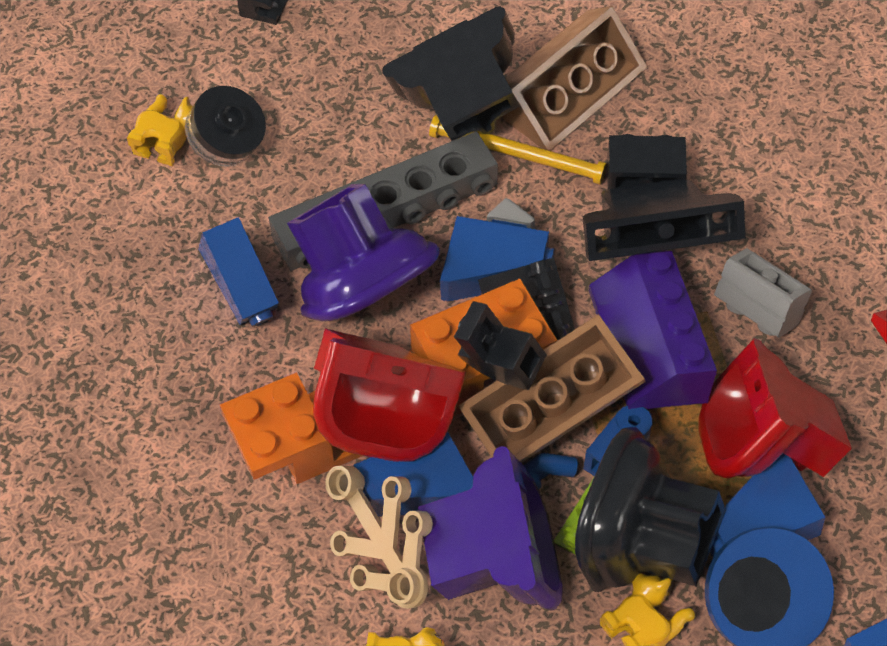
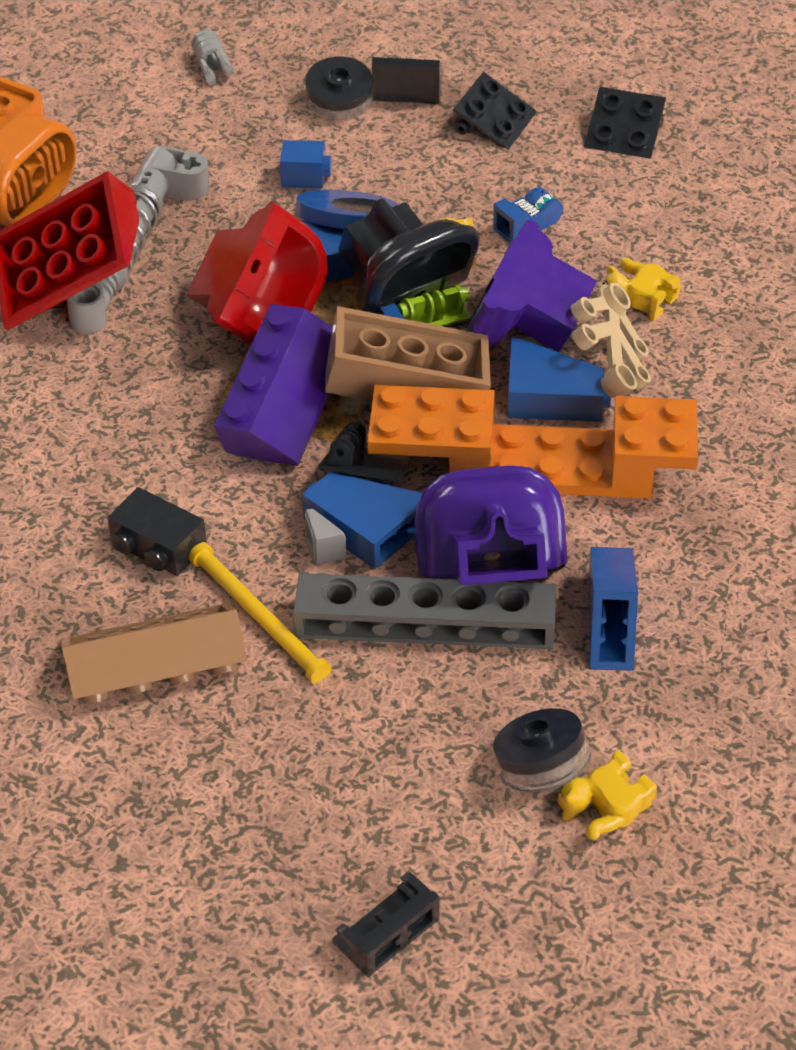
camera: 150 degrees left, 10 degrees down
red piece [313,328,466,462] -> none
black piece [382,6,519,141] -> none
black brick [454,301,547,391] -> none
black brick [583,179,746,261] -> none
light grey brick [714,248,812,338] -> none

